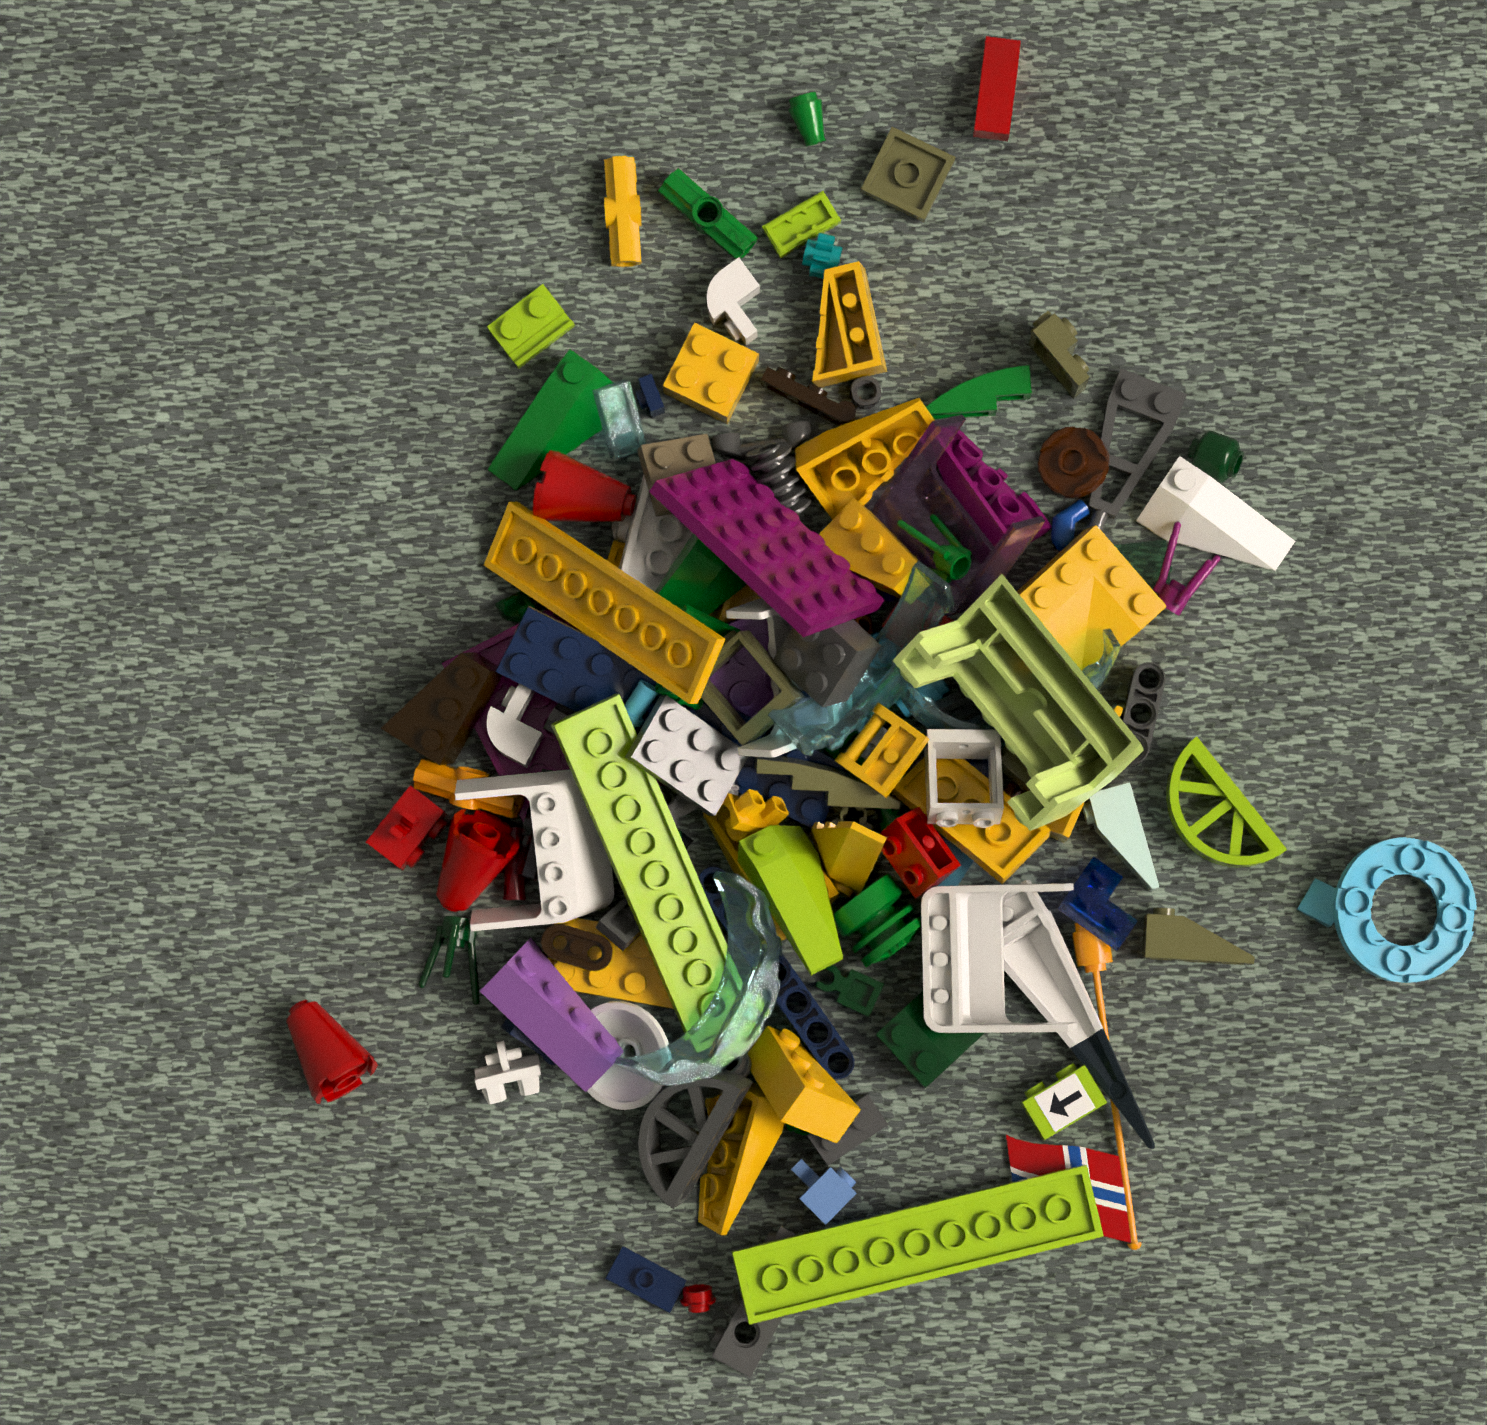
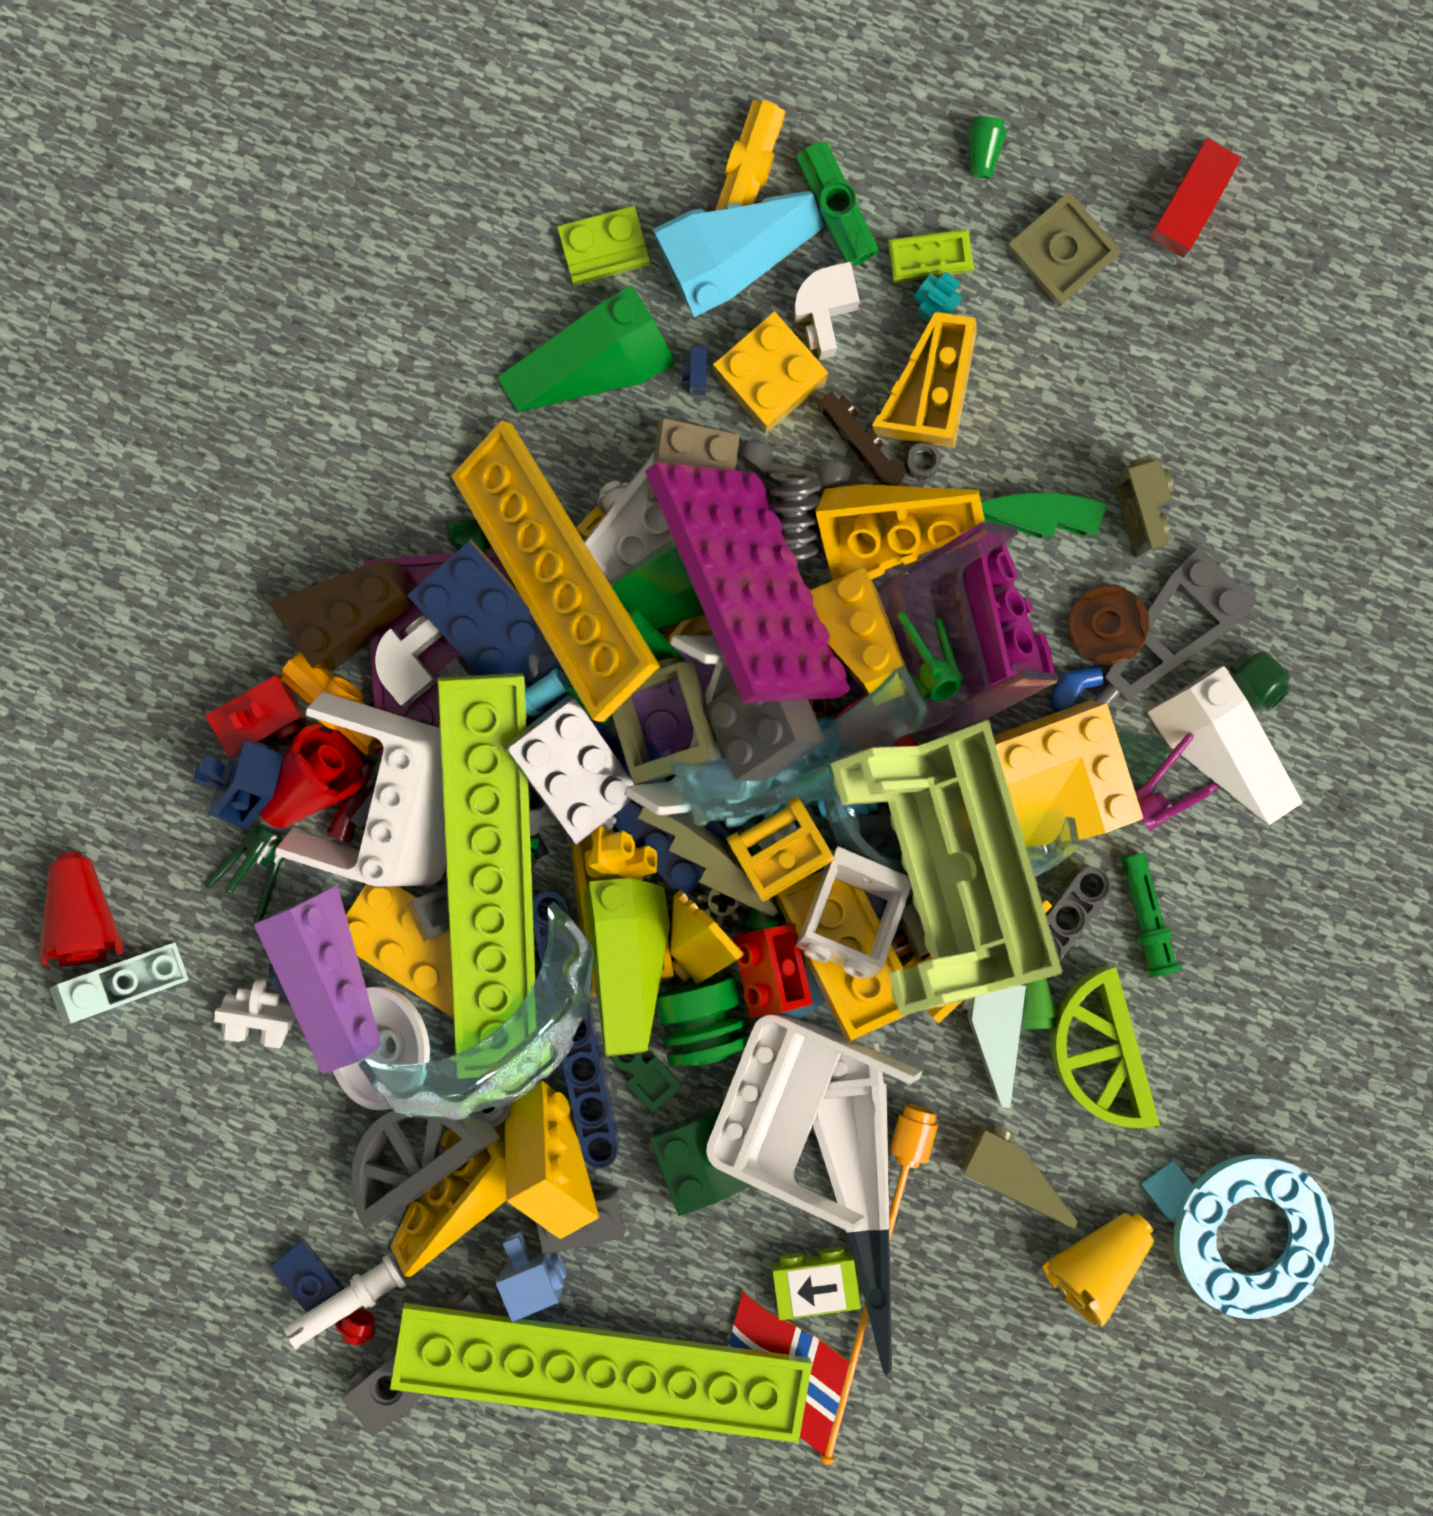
camera: 15 degrees right, 5 degrees up
red cone [533,450,636,522] -> none
dark brown plate [541,924,613,971] -> none
clear light blue plate [593,379,646,460] -> none
clear blue plate [1057,856,1137,951] -> none
none -> light aqua slope [49,943,189,1026]
none -> dark blue brick [192,740,284,829]
none -> white pin [283,1254,406,1349]
none -> medium azure wedge [652,191,824,317]
none -> bright green cone [1022,978,1058,1031]
none -> yellow cone [1041,1213,1154,1327]
none -> green pin [1121,852,1182,978]

